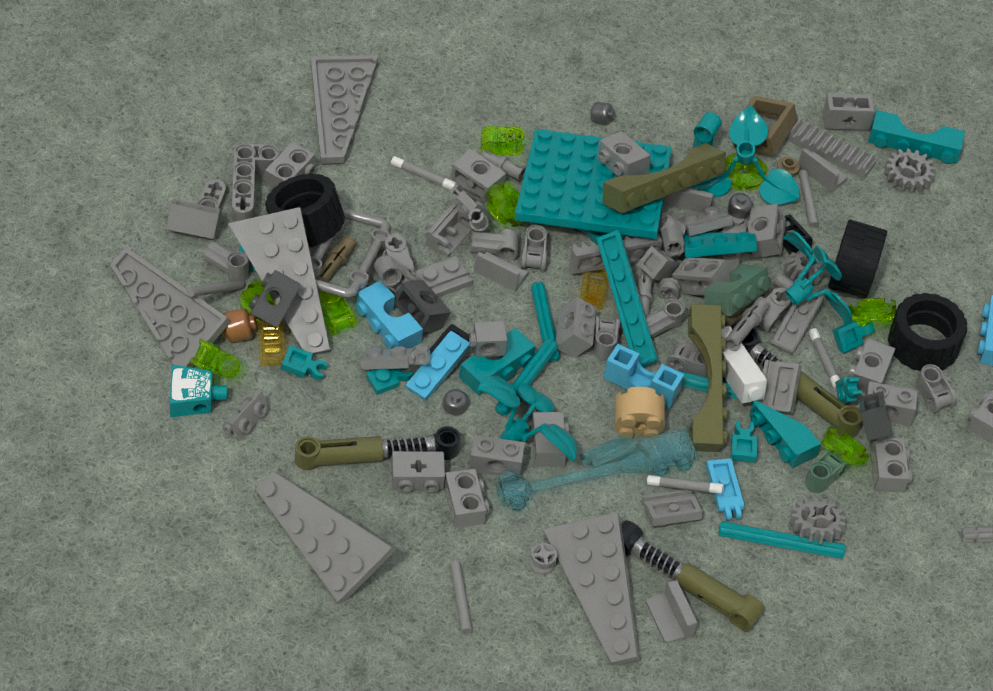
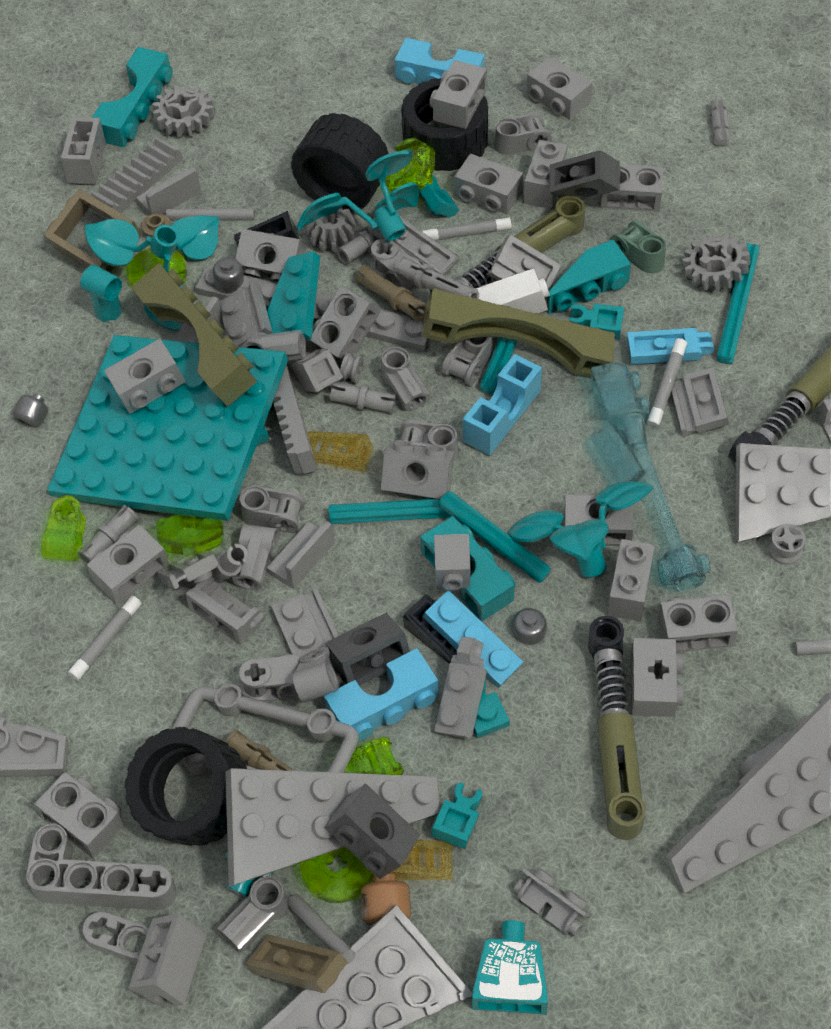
camera: 75 degrees left, 5 degrees up
clear neon green piece [189,339,241,378] -> none
teal tile [596,230,659,367] -> none
tan brick [615,387,665,440] -> none
sand green arch [704,264,770,316] -> none
clear neon green plate [821,427,871,466] -> none
teal plate [835,376,862,405] -> none
none -> dark tan plate [245,934,348,994]
none -> light grey brick [430,60,487,129]

